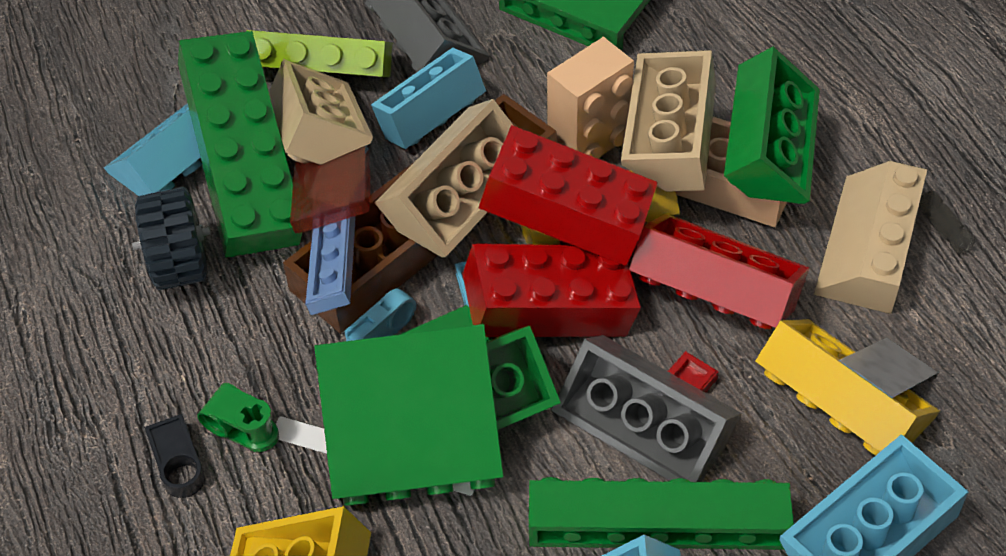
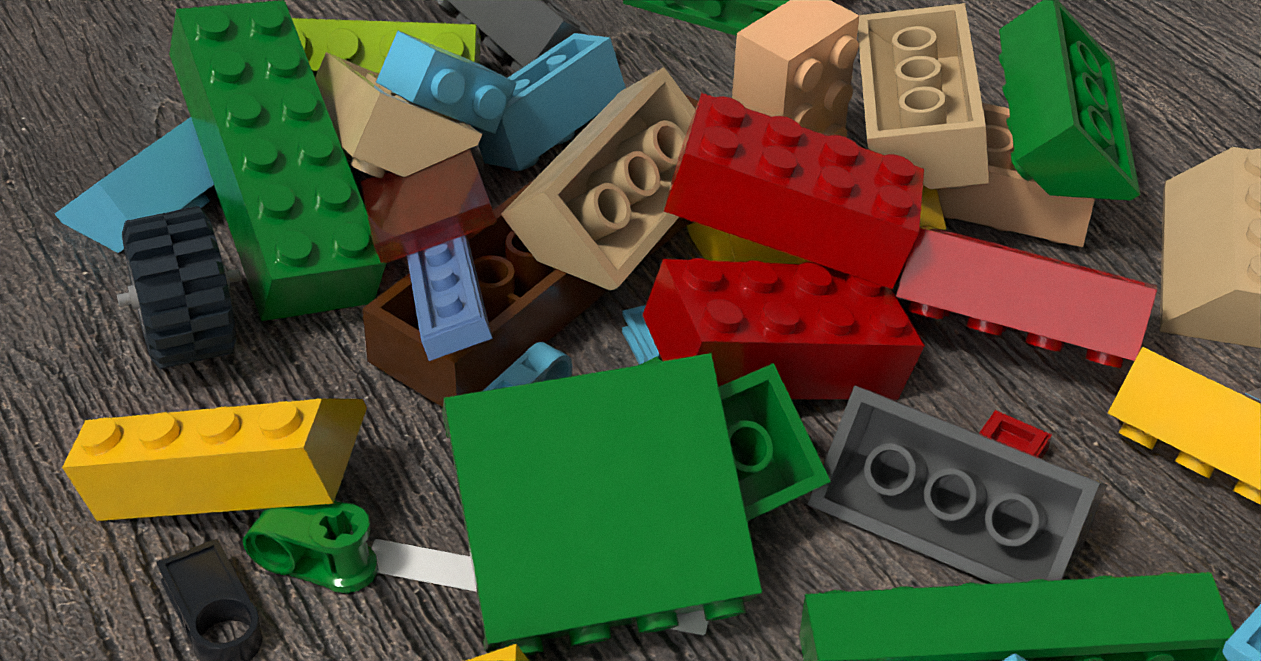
camera: 10 degrees left, 10 degrees down
none -> yellow slope [62,398,367,521]
none -> medium azure brick [376,31,517,134]

